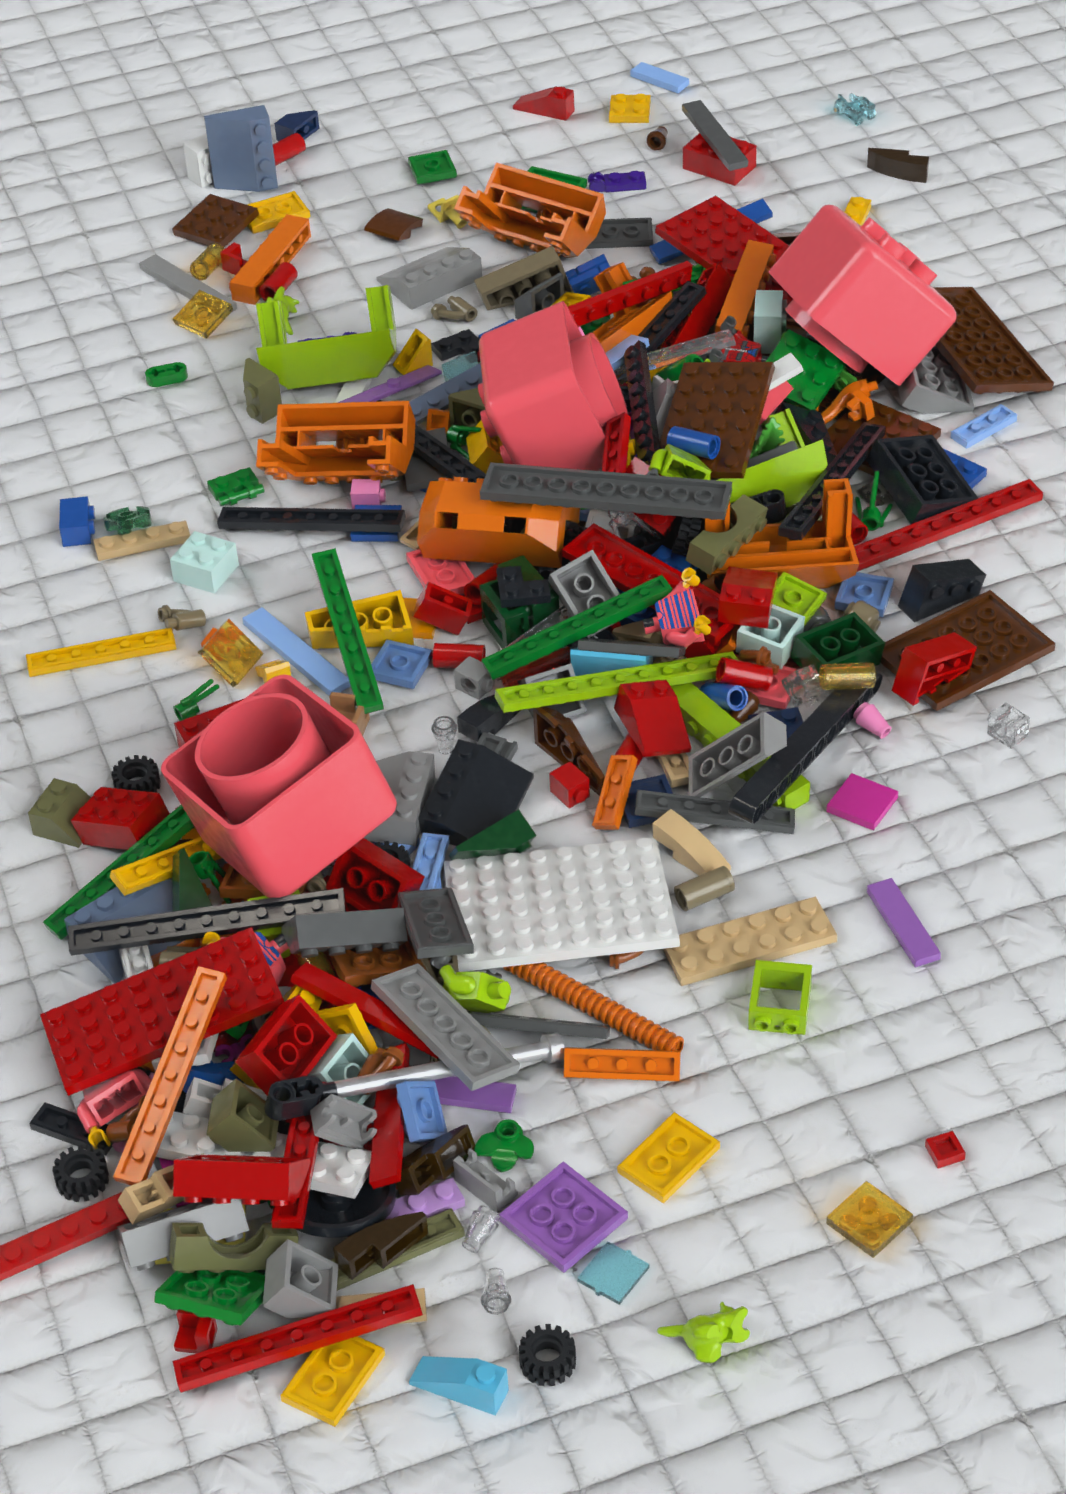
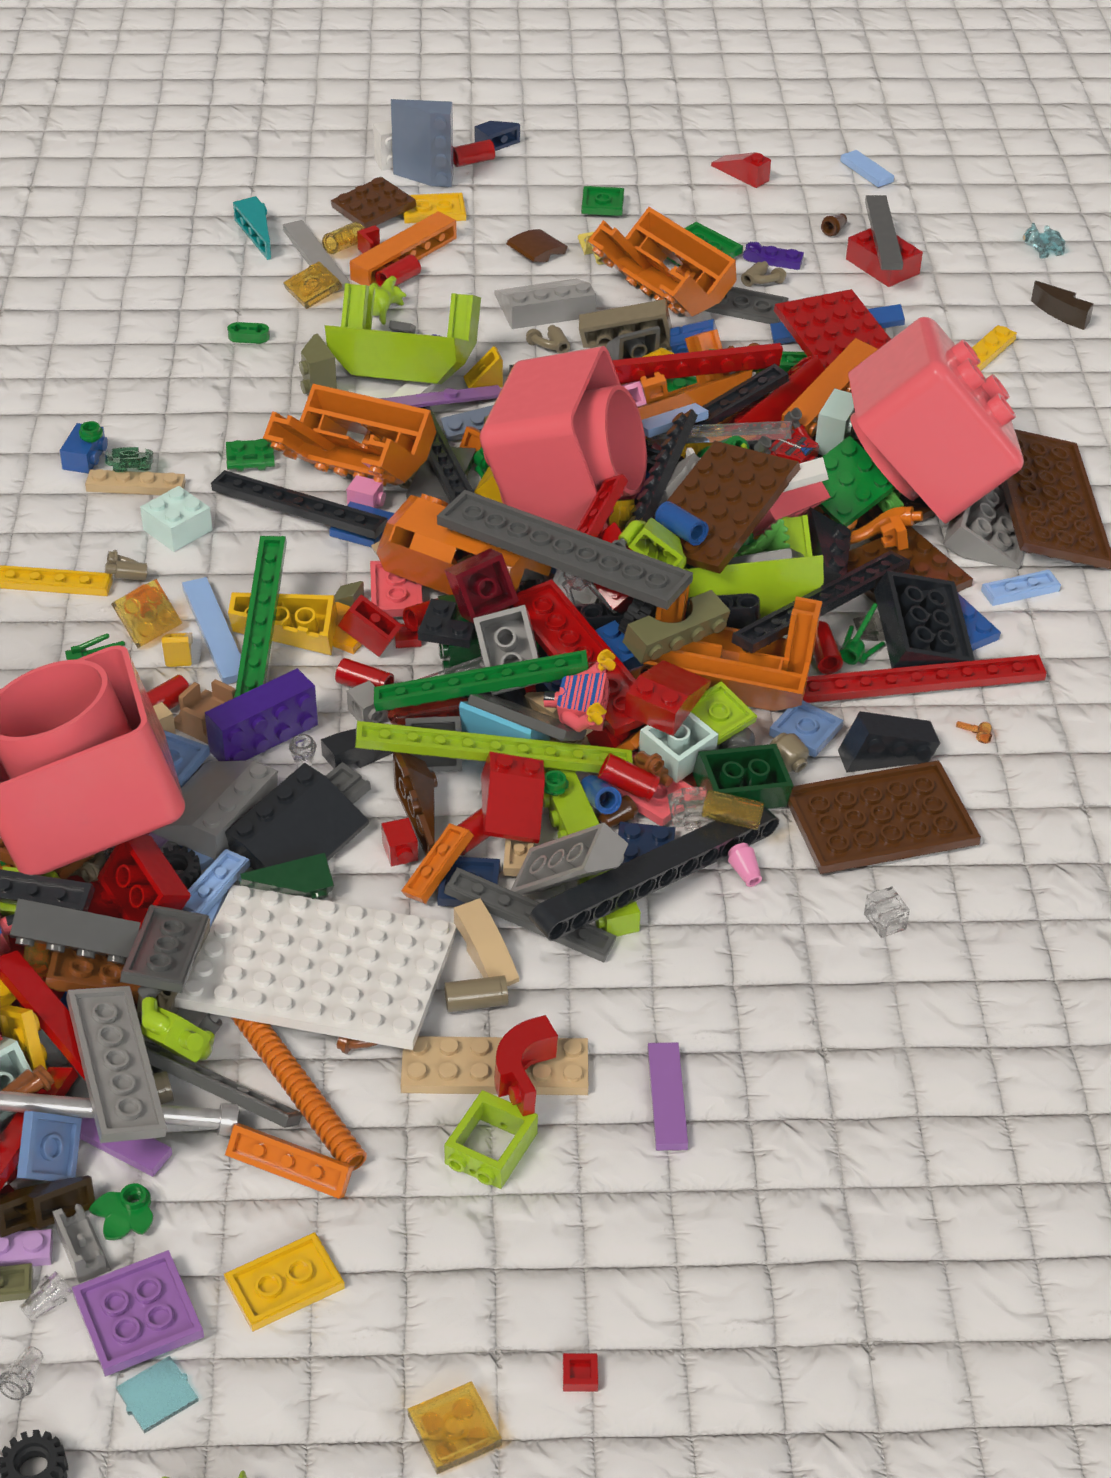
camera: 15 degrees right, 0 degrees up
medium blue plate [371,640,433,689] -> none
dark green panel [480,579,529,649] -> none
yellow plate [609,94,651,123] -> none
dark pink tile [826,773,899,831] -> none
red wedge [891,632,977,706] -> none
none -> green plate [79,421,103,443]
none -> dark purple brick [205,668,318,761]
none -> teal slope [233,196,271,260]
none -> olive slope [334,581,364,607]
none -> dark grey tile [389,320,416,334]
none -> dark red brick [444,548,519,623]
none -> red arch [494,1015,558,1116]
none -> green plate [544,770,569,796]
none -> orange tile [641,372,669,403]
none -> dark tan plant [741,261,786,287]
none -> clear orange hand [956,721,992,744]

